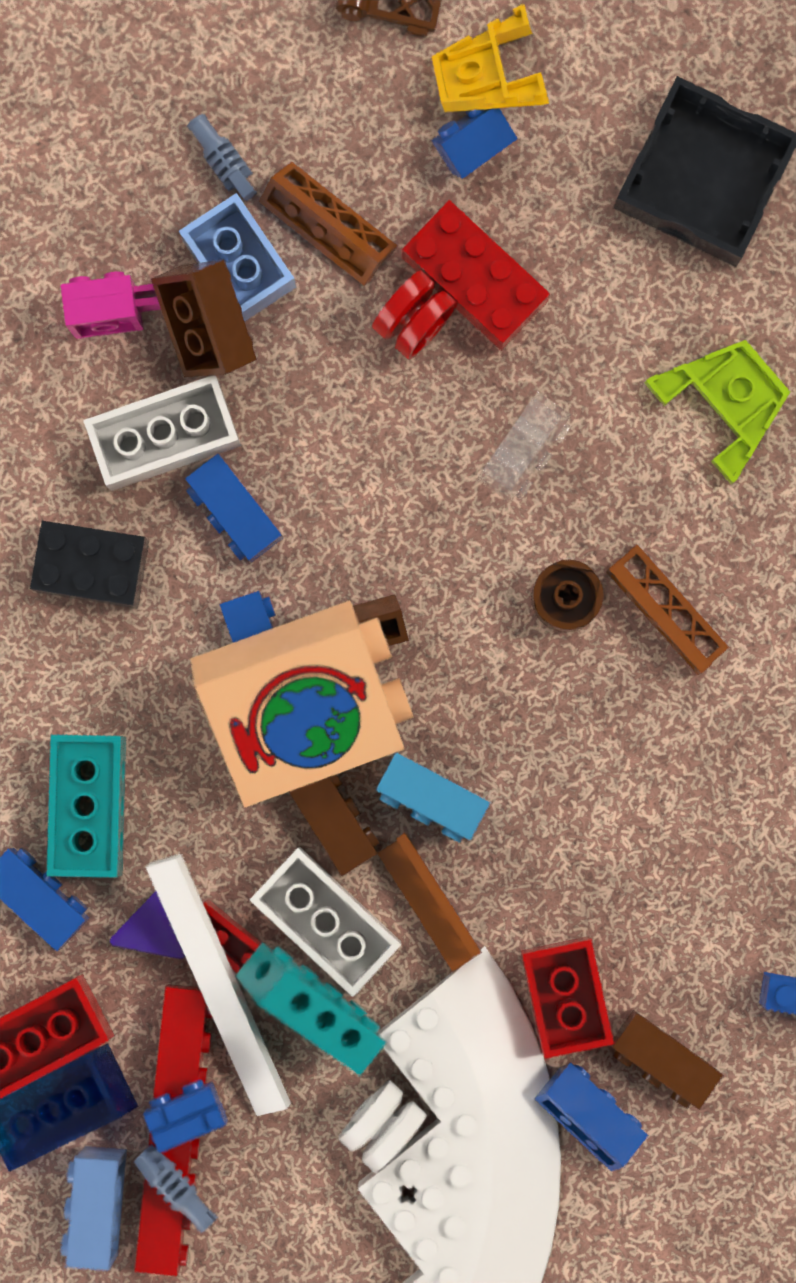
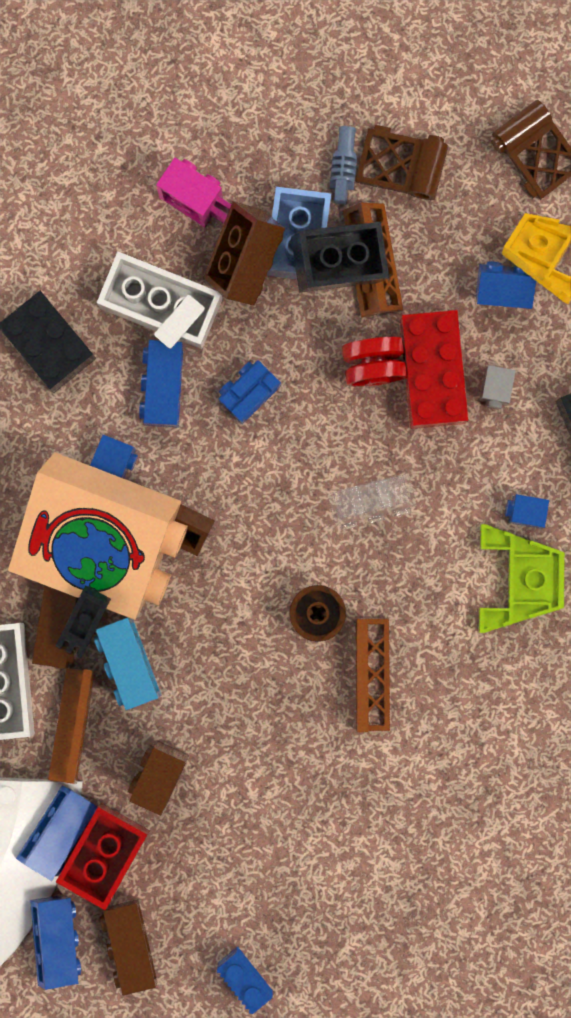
camera: 30 degrees right, 0 degrees up
none -> brick [16,785,98,881]
none -> black hinge [55,586,111,659]
none -> reddish brown brick [127,741,189,816]
none -> white sticker [154,295,205,348]
none -> blue brick [218,360,281,424]
none -> black brick [291,222,389,293]
none -> reddish brown piece [355,125,448,201]
none -> light grey brick [479,365,516,409]
none -> blue brick [505,494,549,529]

